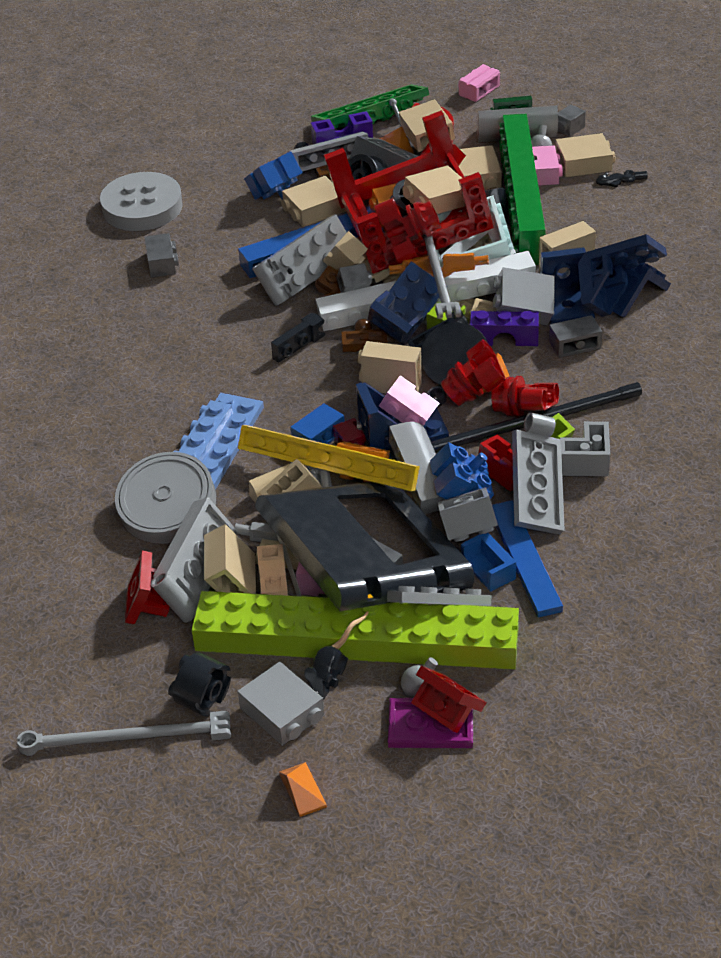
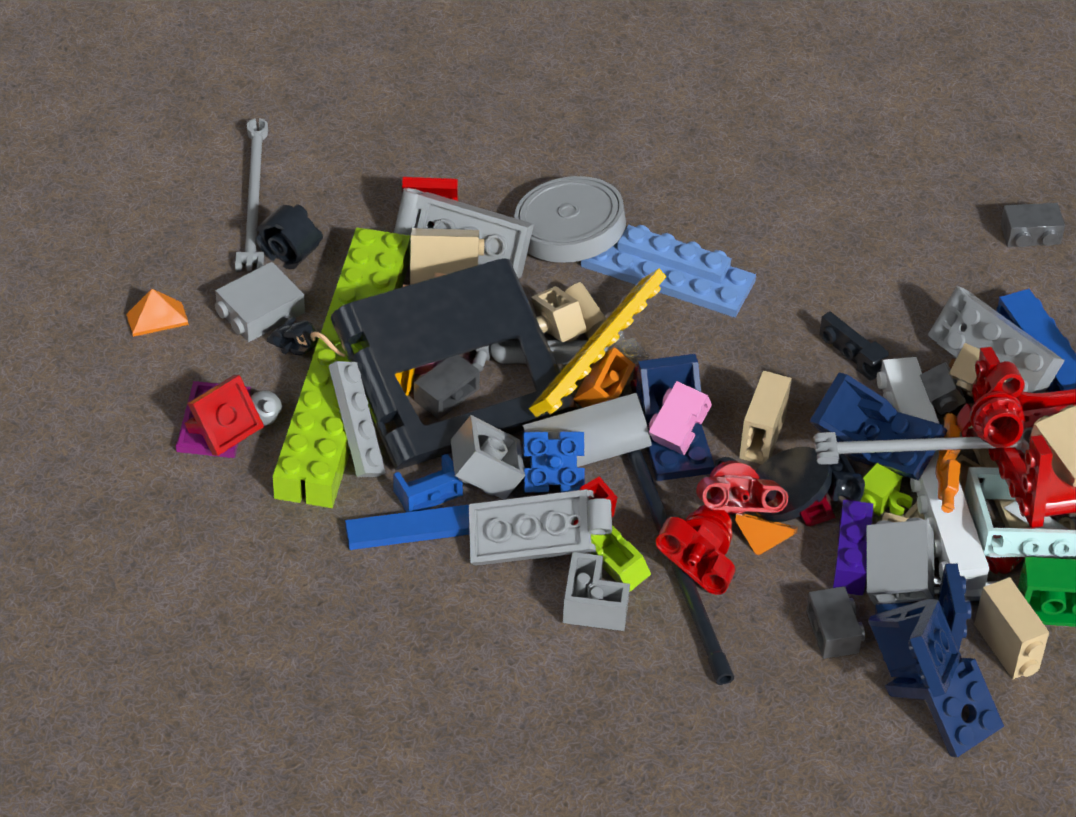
camera: 90 degrees right, 5 degrees up
blue panel [290,403,345,444] -> none

